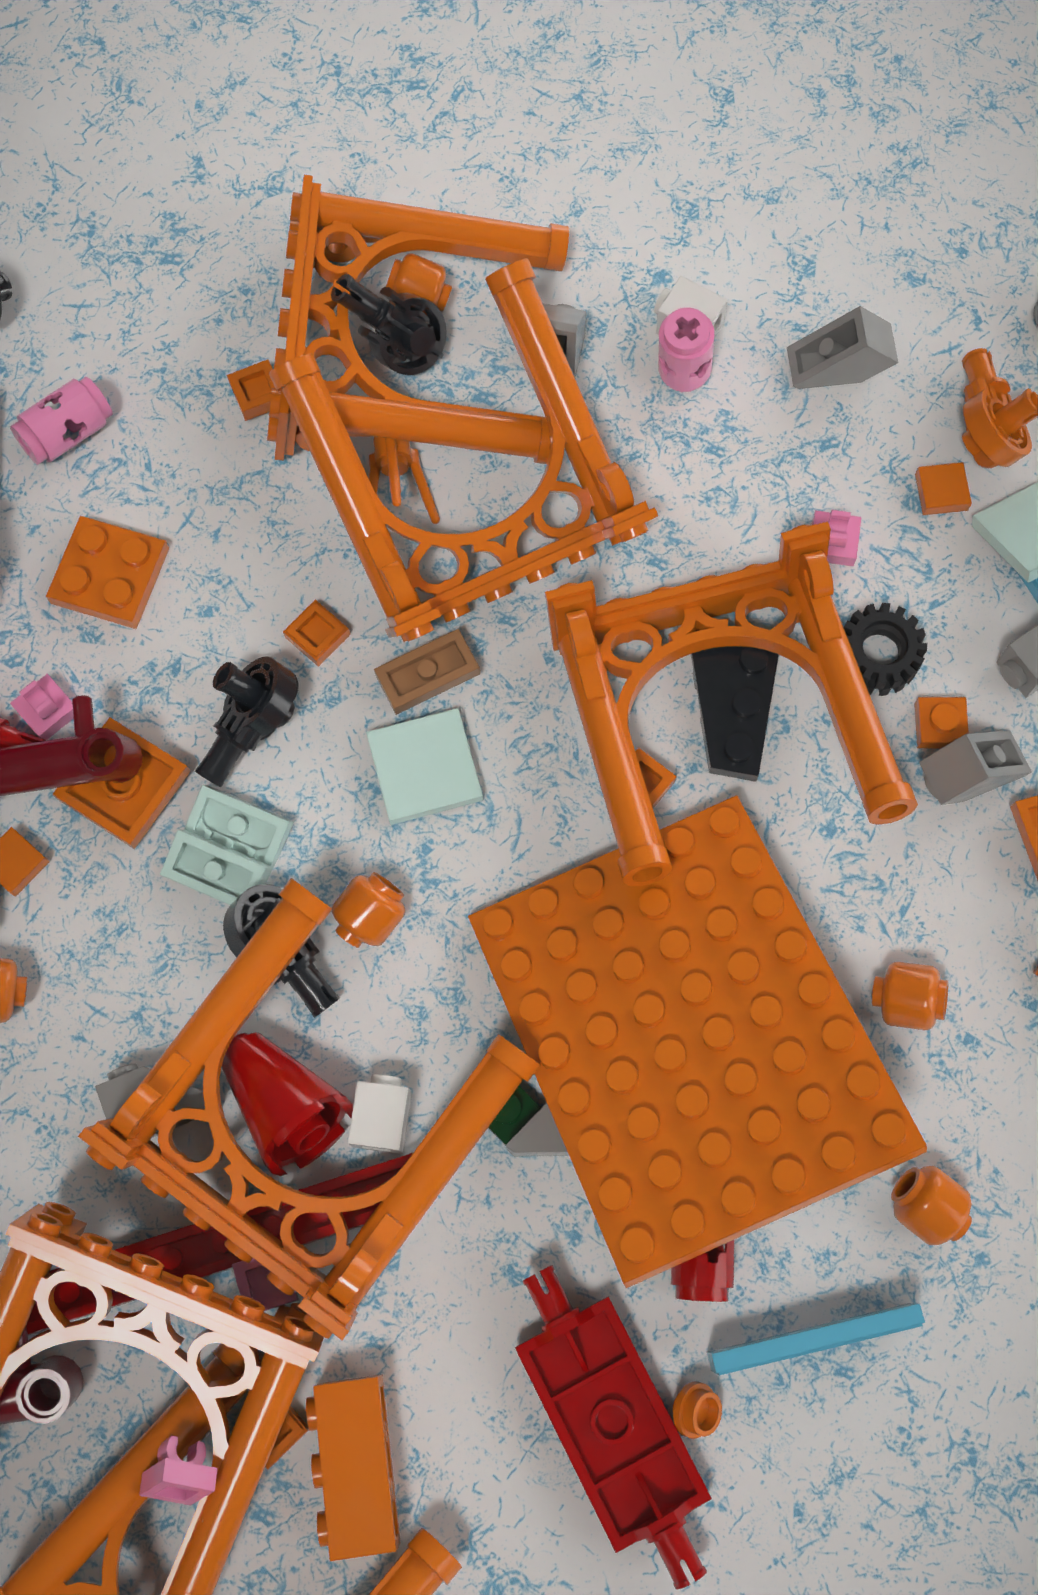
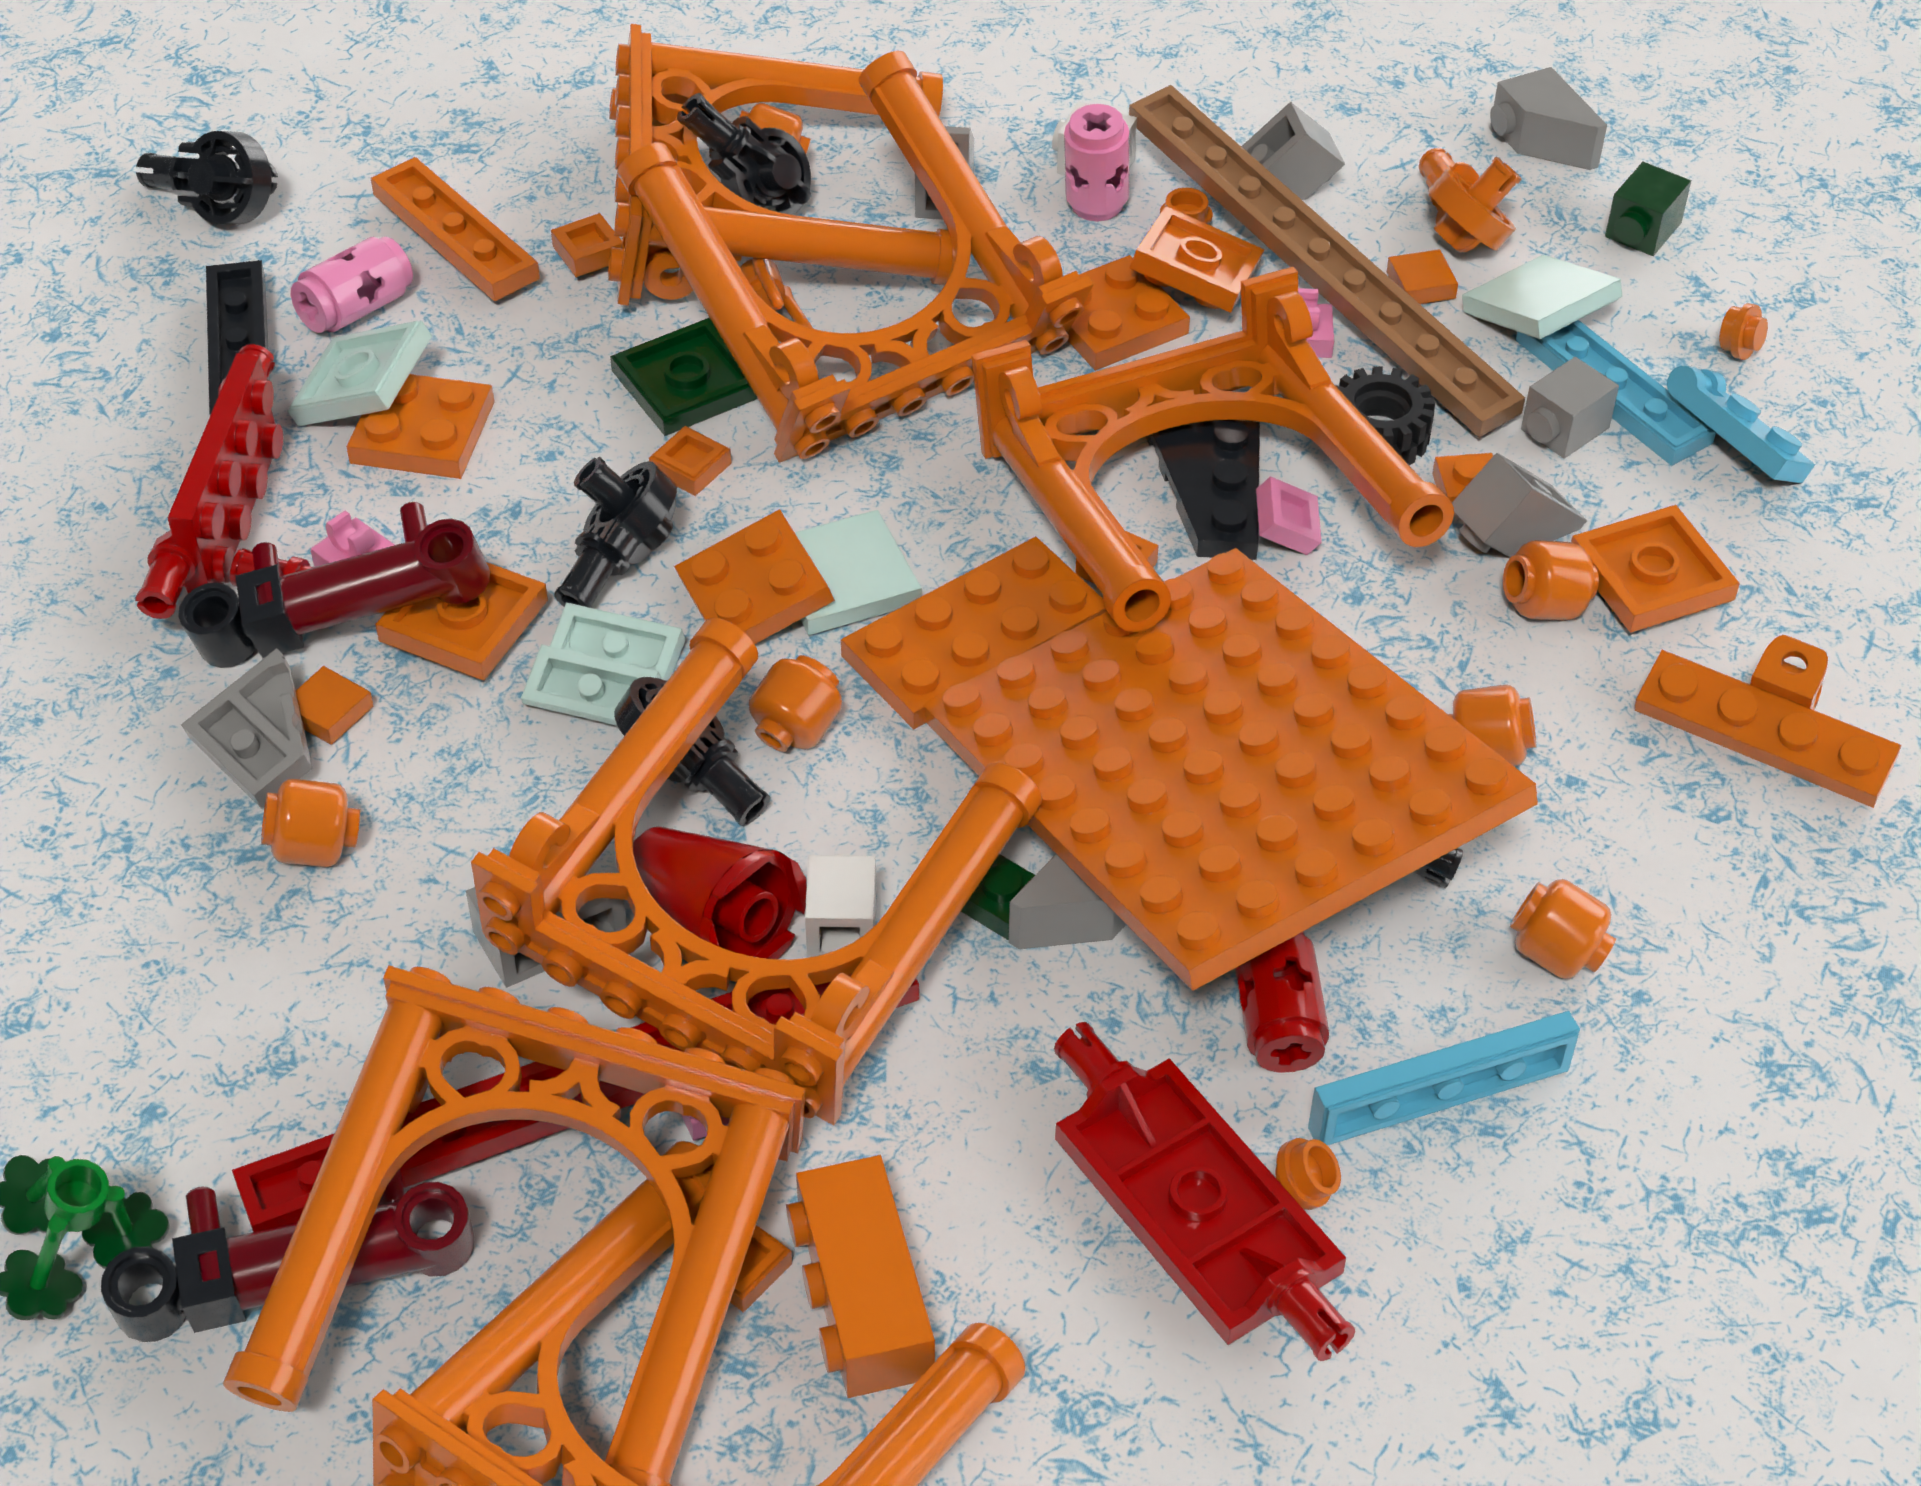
camera: 10 degrees left, 25 degrees down
bright pink tile [139,1436,217,1506] -> none
medium nougat plate [374,628,480,715] -> none
none -> light aqua tile [287,321,432,426]
none -> orange plate [371,157,540,302]
none -> dark green tile [610,318,758,436]
none -> orange plate [674,509,835,644]
none -> orange plate [841,536,1107,730]
none -> orange plate [1067,255,1190,371]
none -> medium nougat plate [1129,85,1526,438]
none -> orange plate [1129,206,1265,313]
none -> orange plate [1160,188,1213,224]
none -> bright pink plate [1256,476,1322,555]
none -> orange head [1503,540,1599,621]

